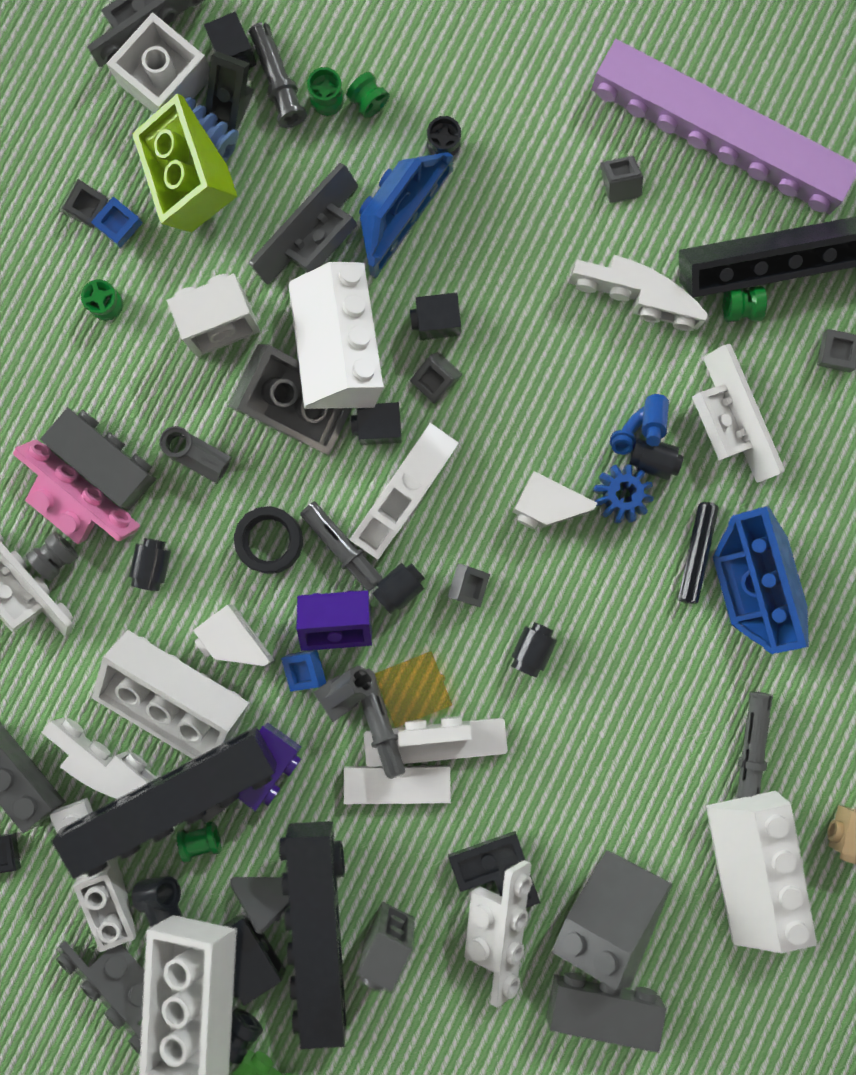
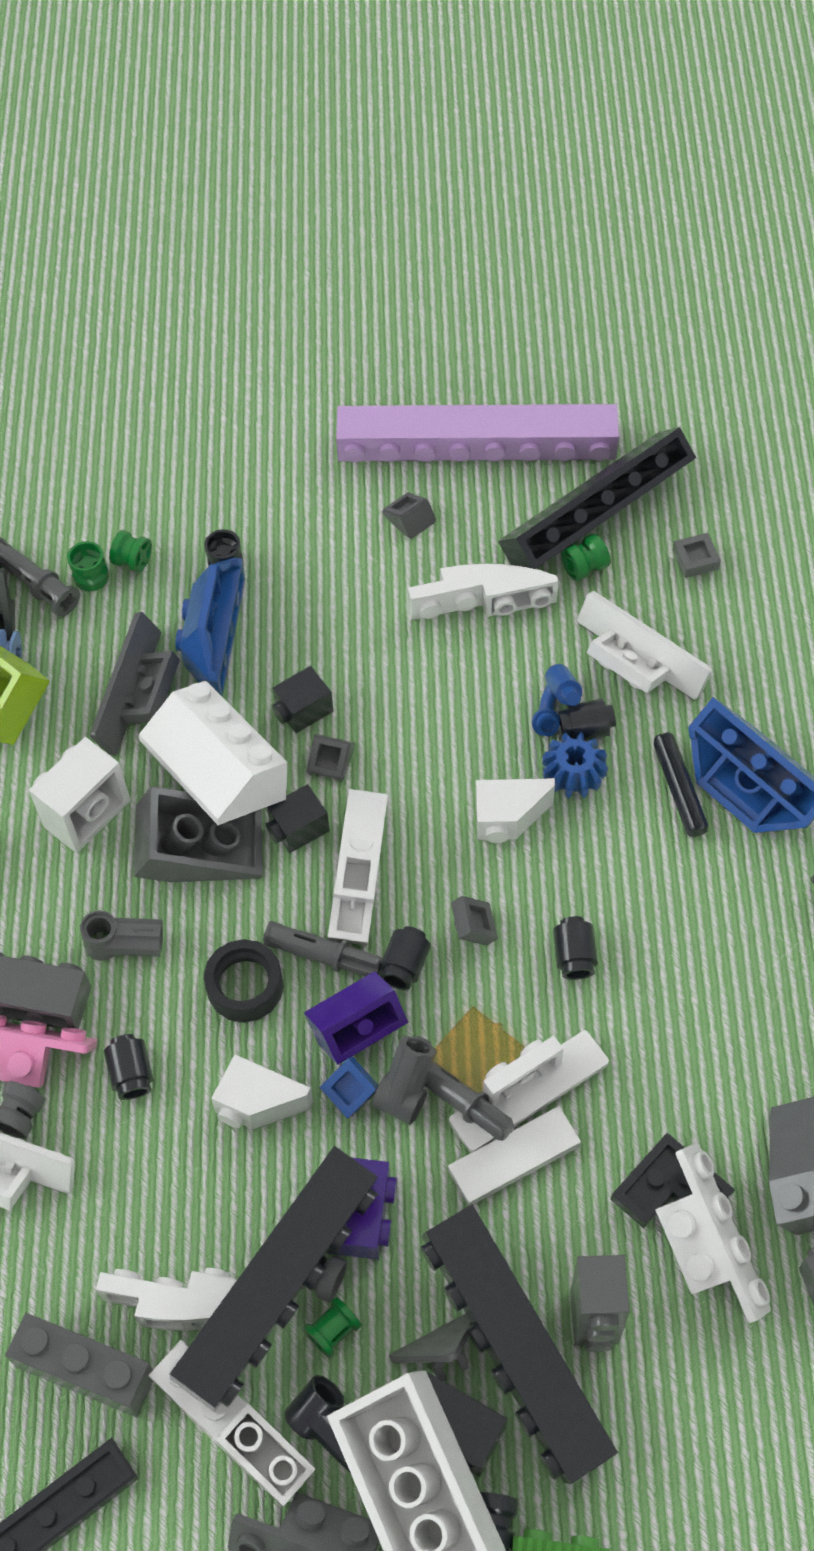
camera: 25 degrees left, 25 degrees down
white slope [92,630,249,759] -> none

